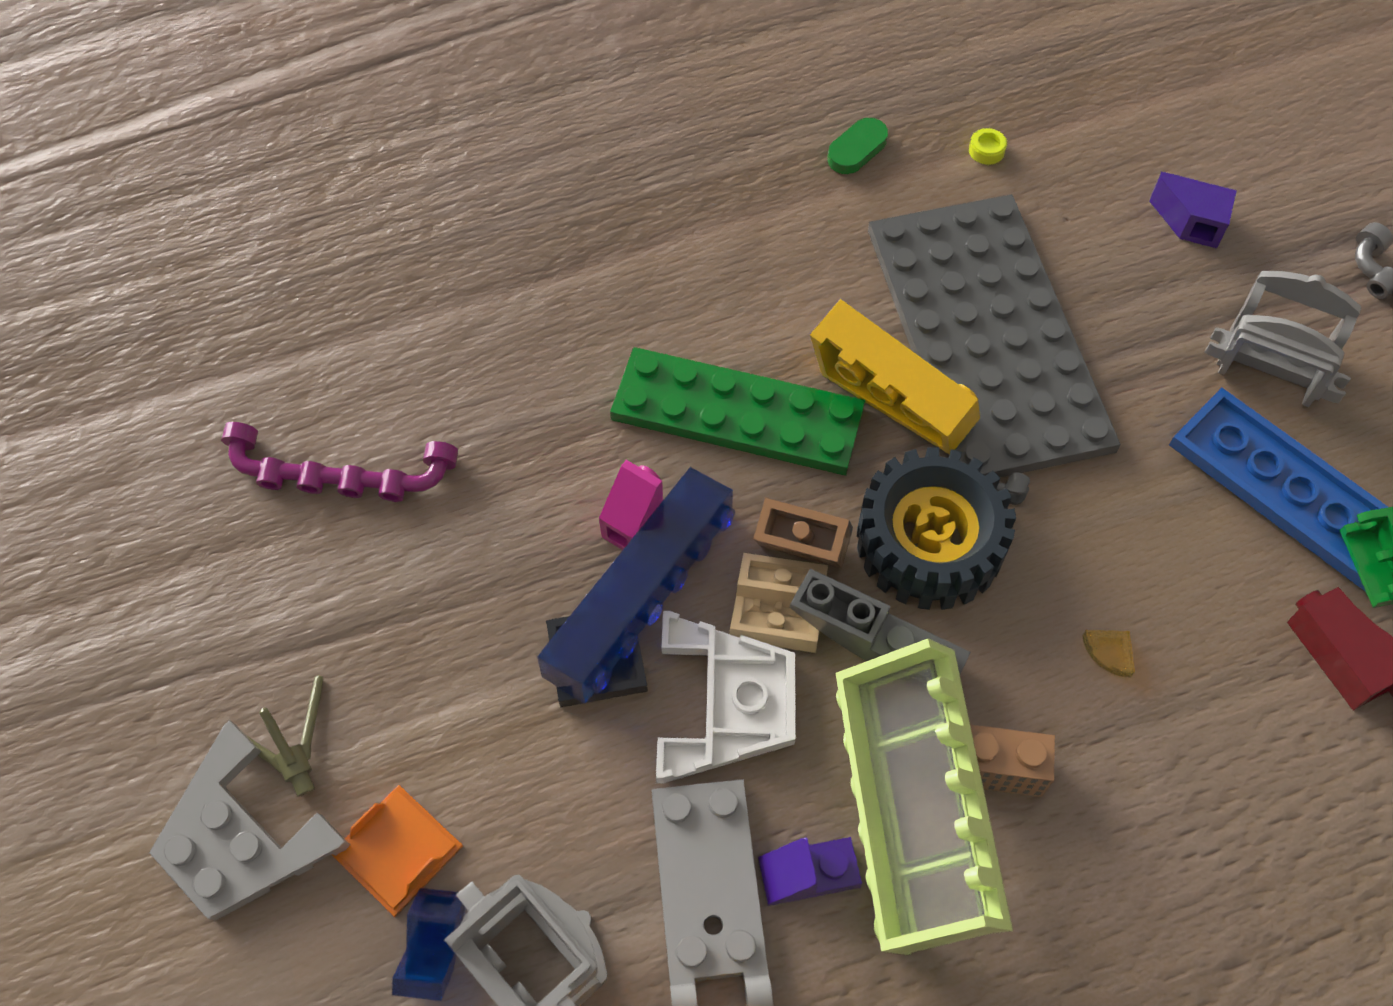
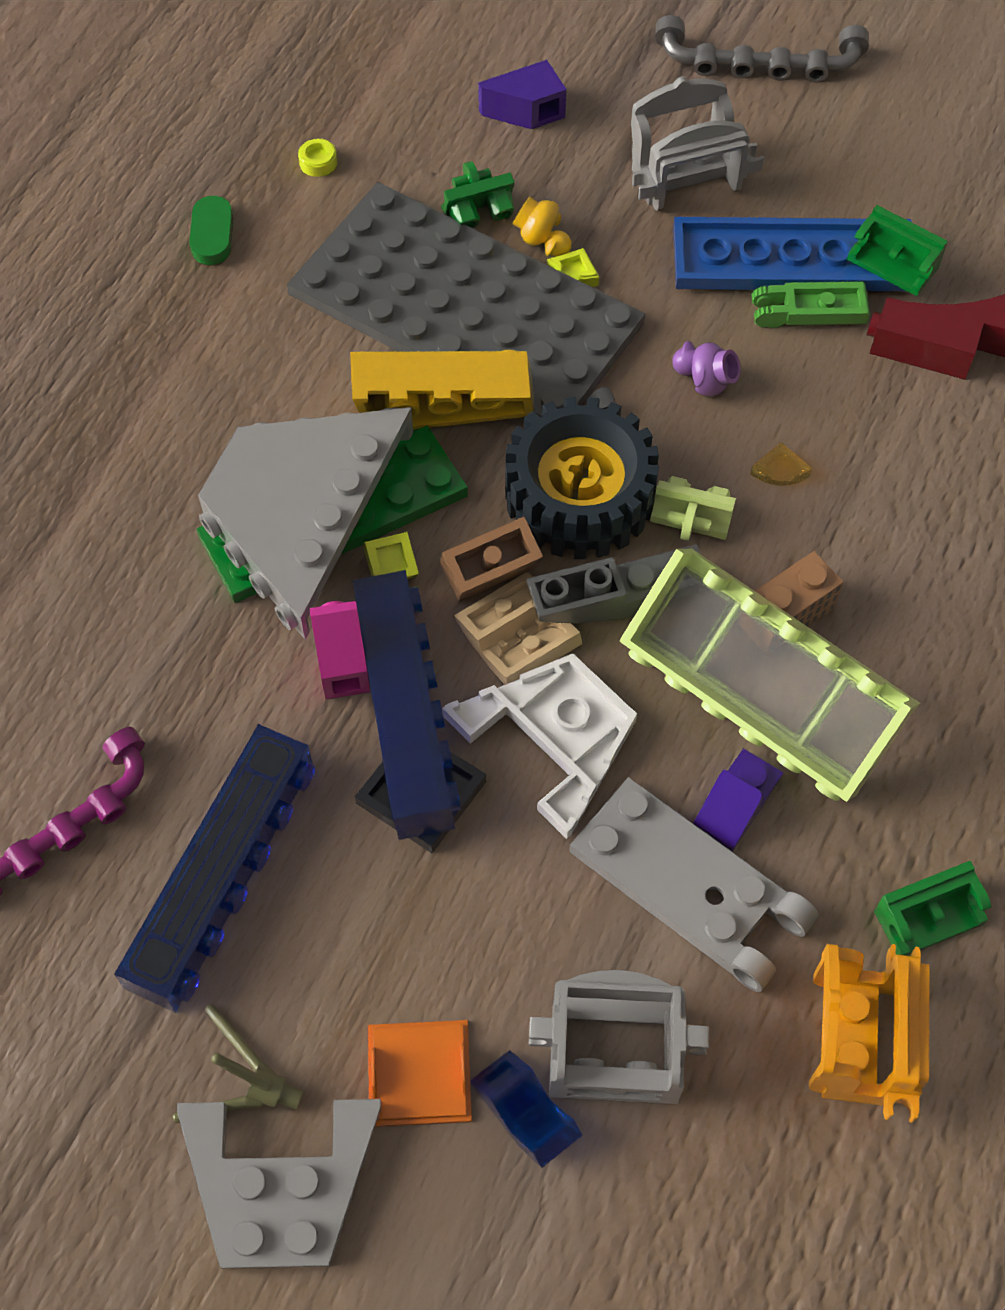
camera: 45 degrees left, 0 degrees up
none -> brick [114,724,315,1013]
none -> light grey piece [198,407,413,640]
none -> neon yellow plate [363,532,419,588]
none -> green hips [441,161,515,228]
none -> yellow animal [512,196,572,257]
none -> neon yellow tile [547,248,599,287]
none -> yellowish green hips [650,476,736,541]
none -> medium lavender animal [672,341,740,397]
none -> bright green hinge [751,282,870,328]

